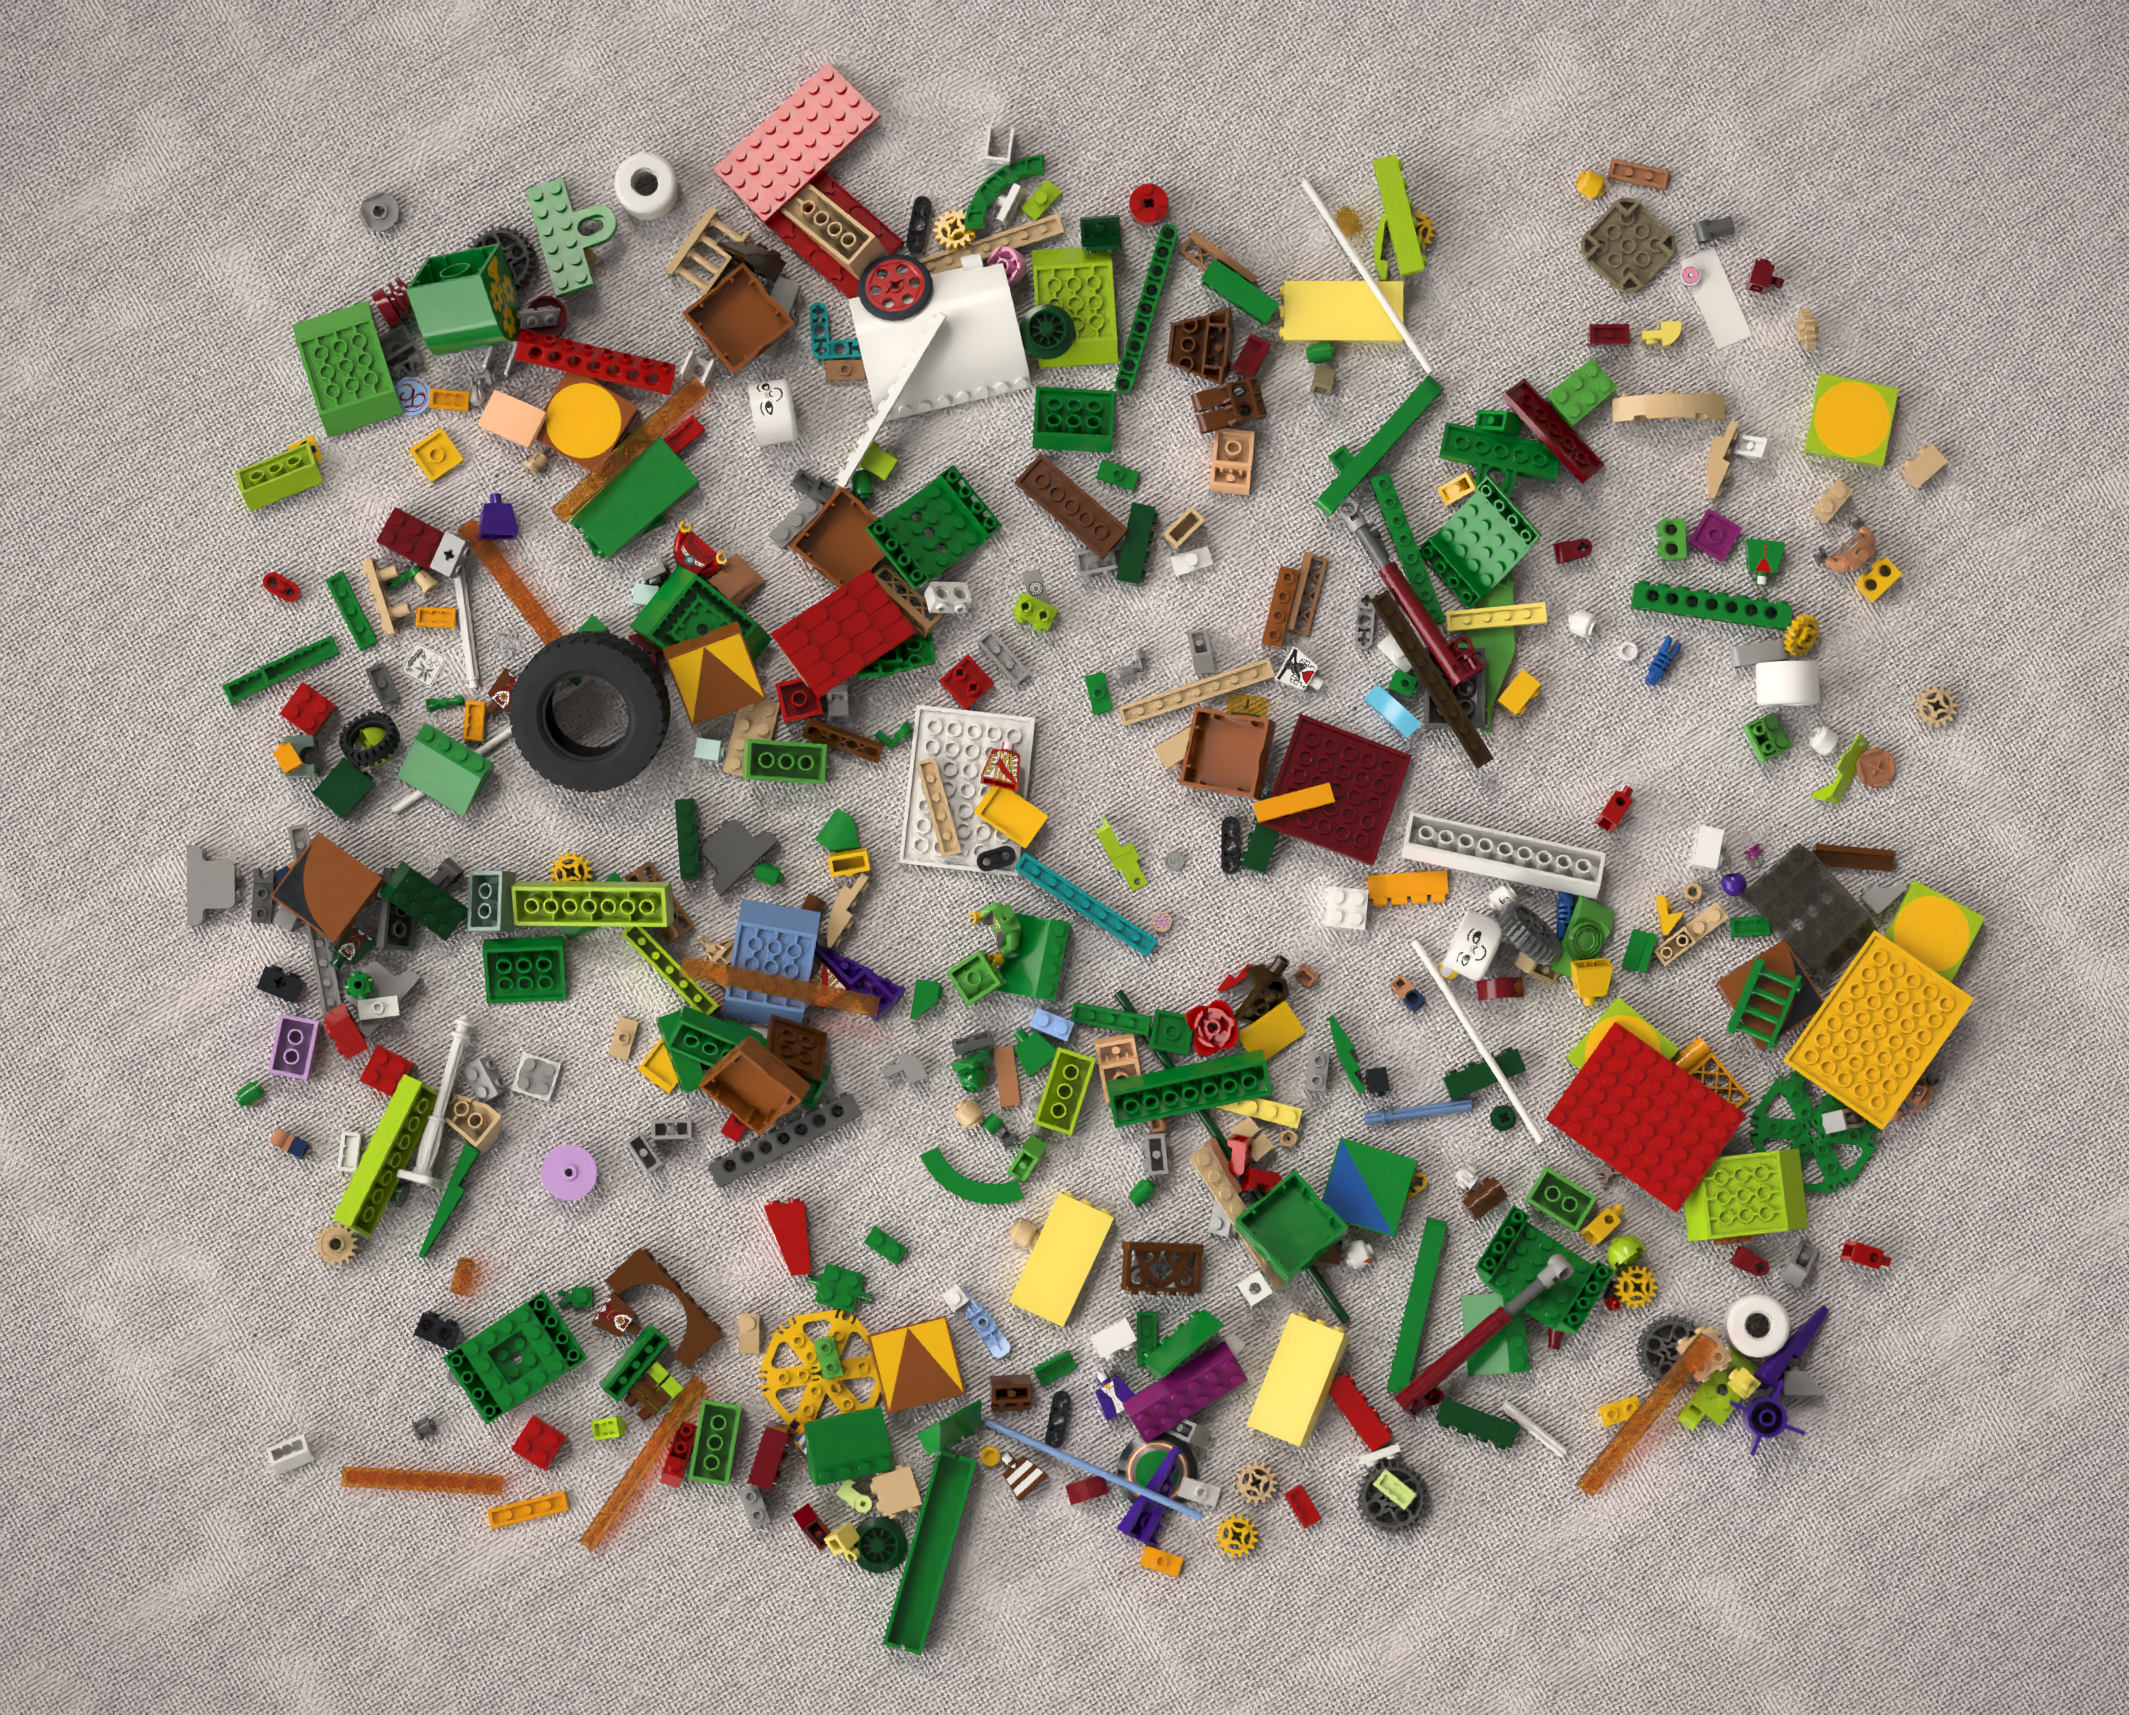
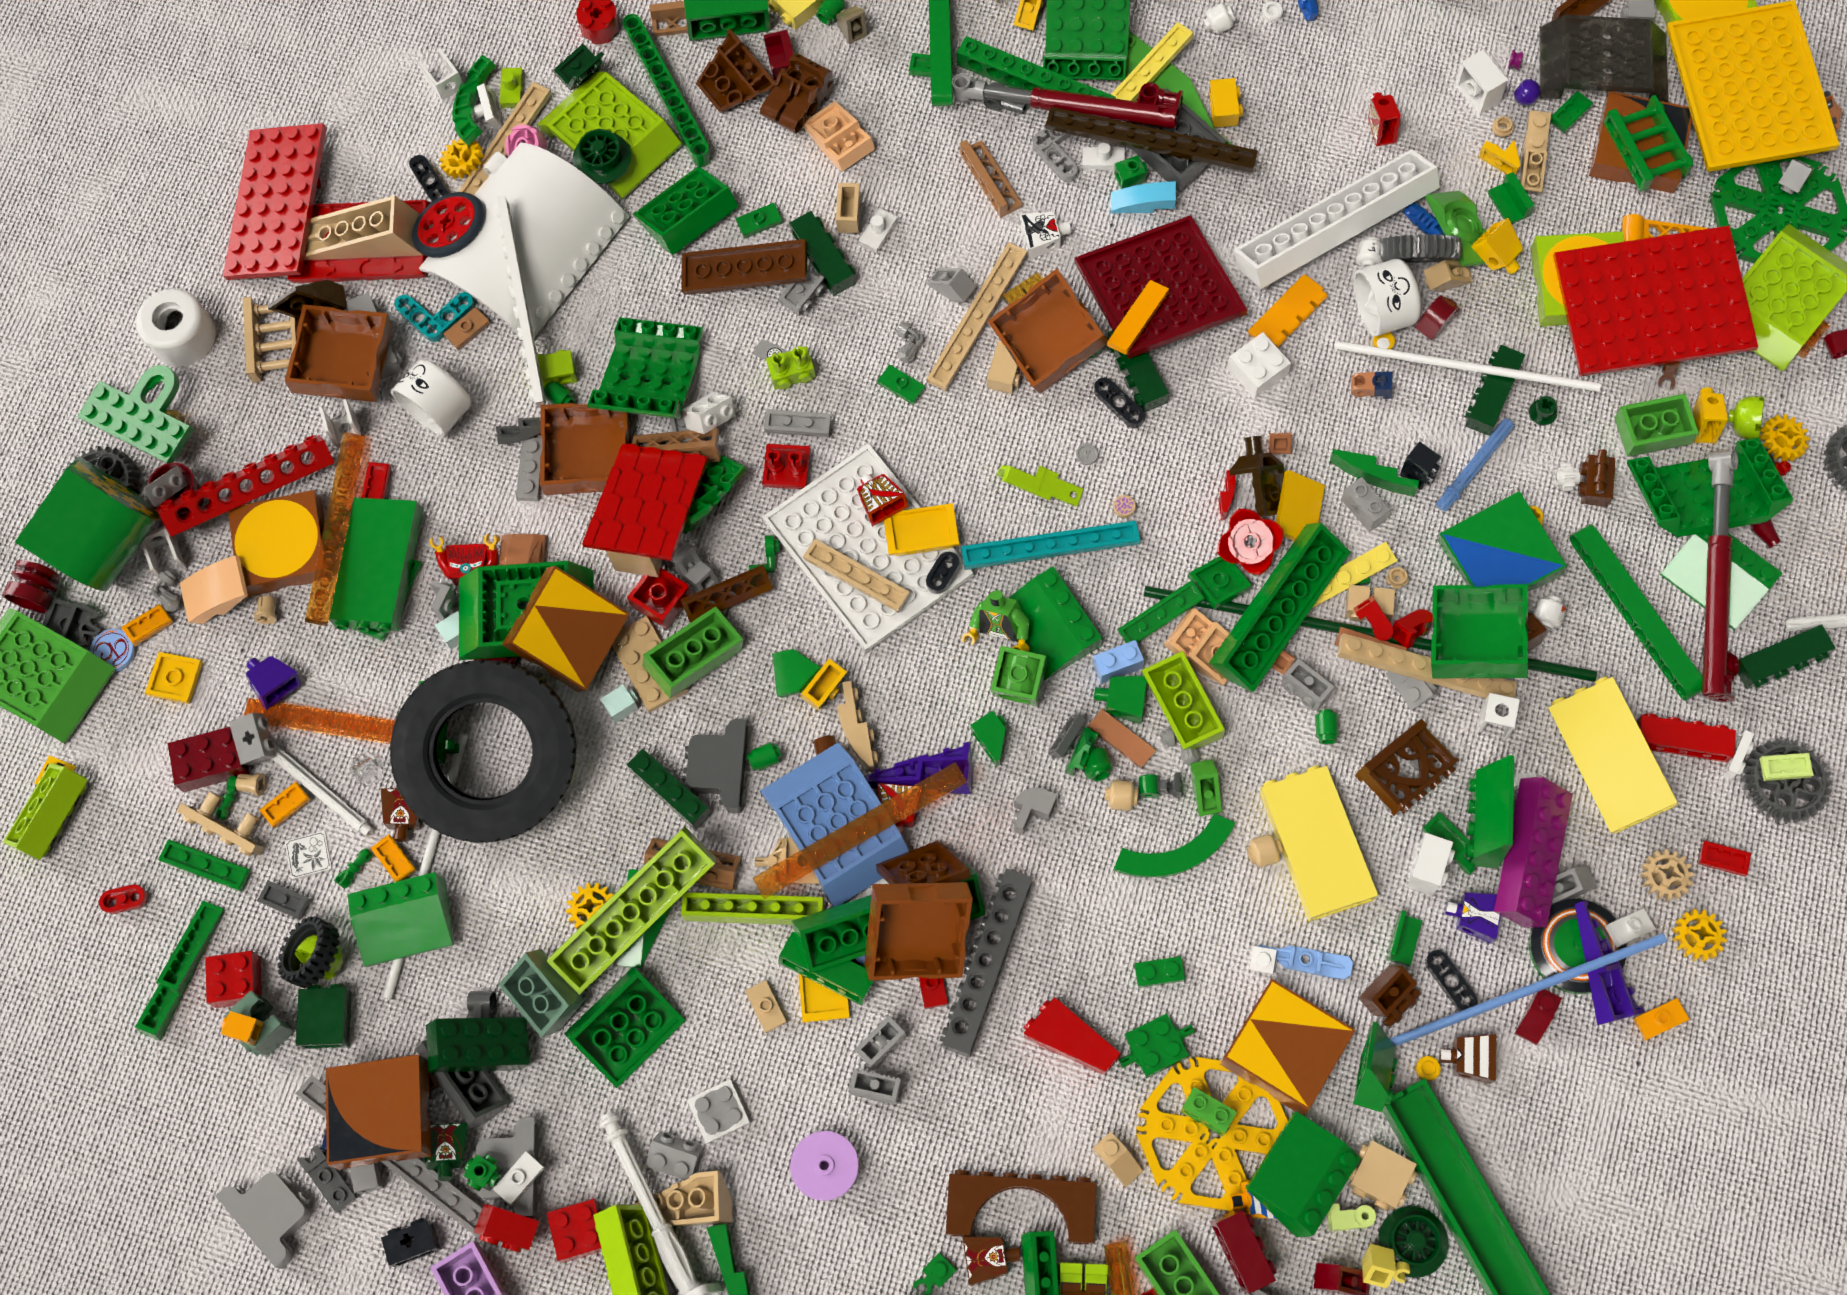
camera: 35 degrees left, 15 degrees down
dark orange brick [1261,566,1300,650] -> none

